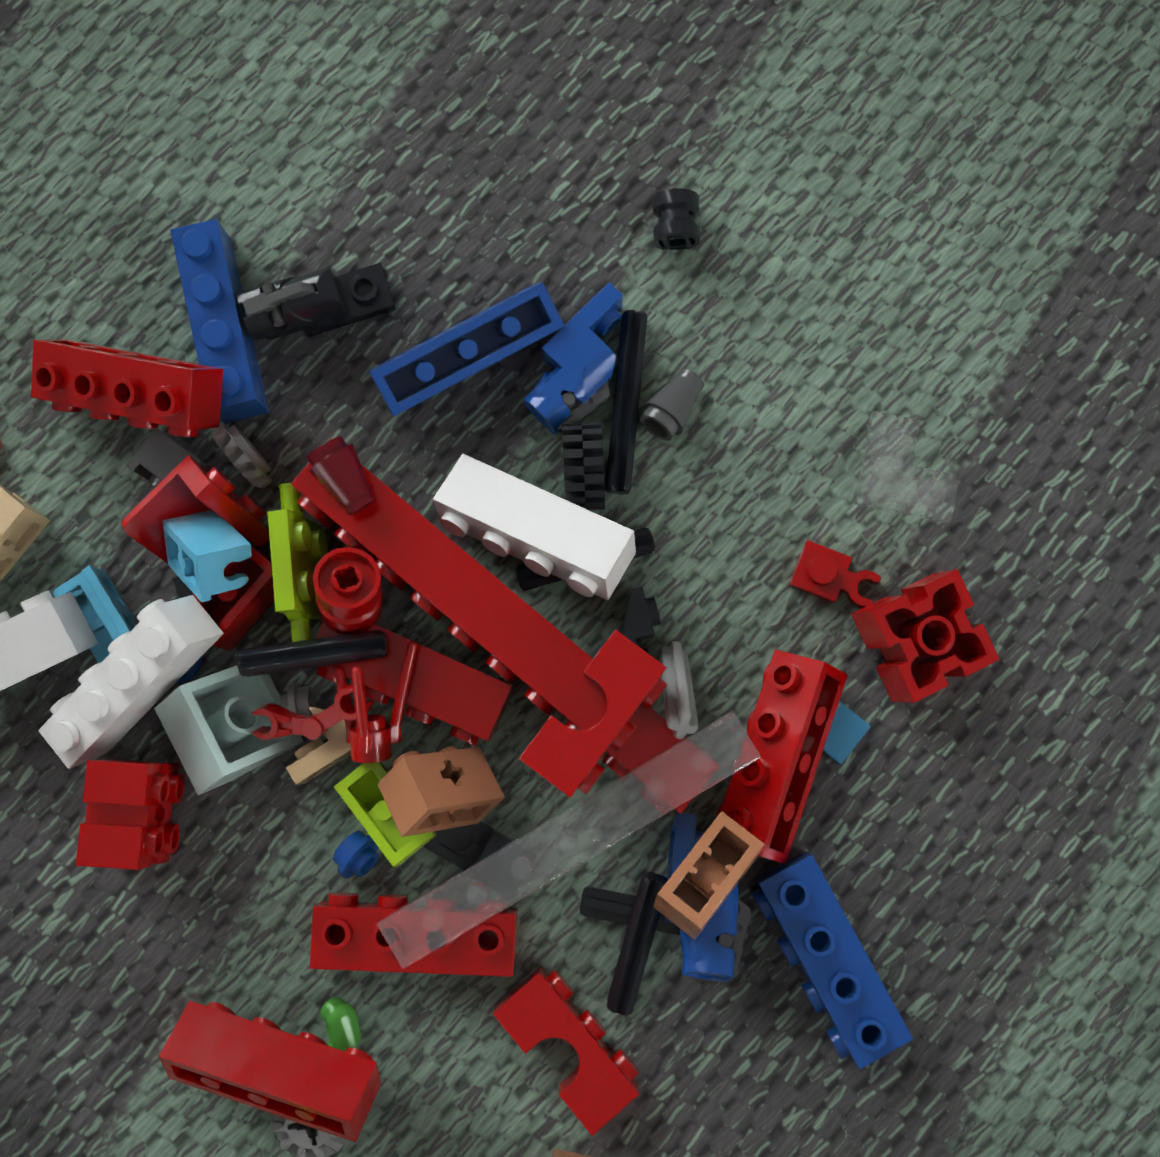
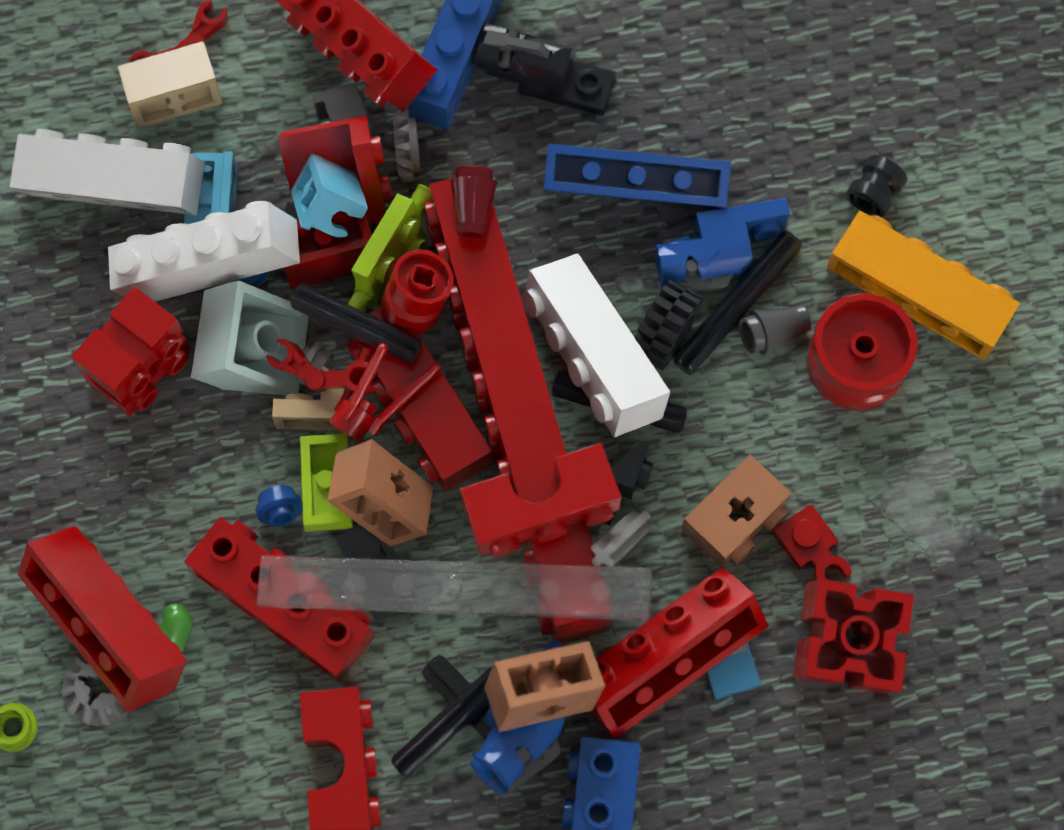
camera: 30 degrees right, 10 degrees down
none -> nougat brick [681,454,792,568]
none -> red wheel [806,293,918,411]
none -> light orange brick [826,210,1020,361]

